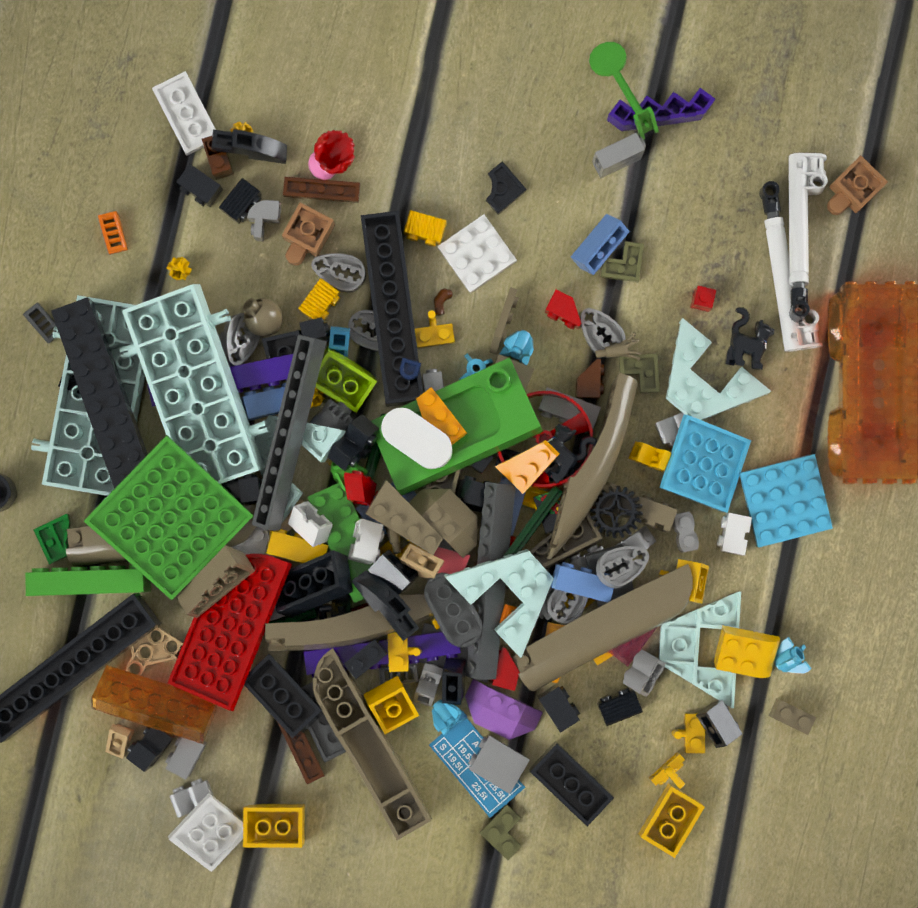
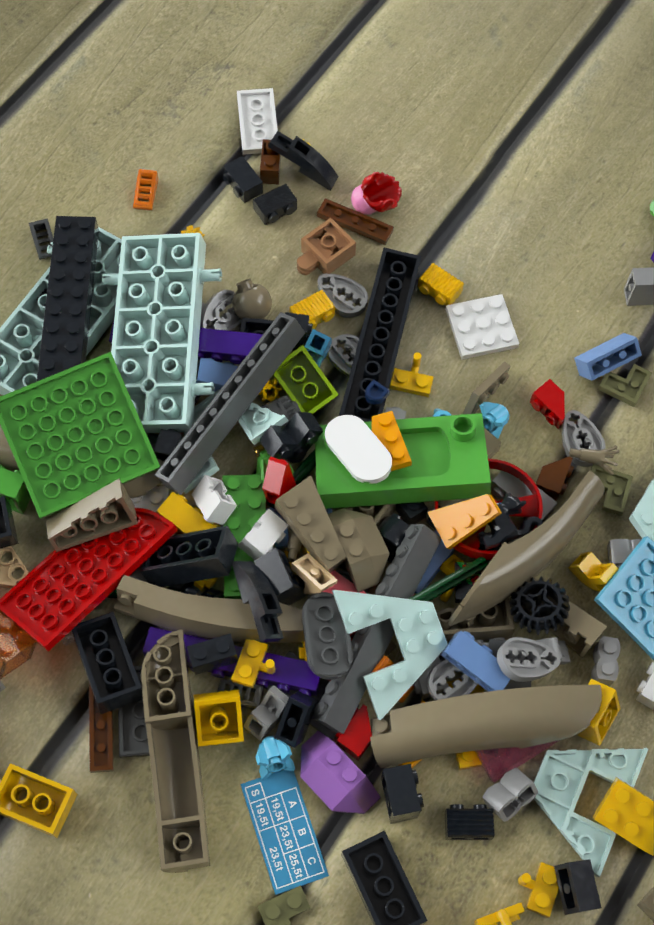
camera: 15 degrees right, 20 degrees down
light grey brick [247,200,281,241] -> none
reddish brown arm [434,288,453,316] -> none
light grey brick [468,735,530,794] -> none
black tile [486,161,527,215] -> none

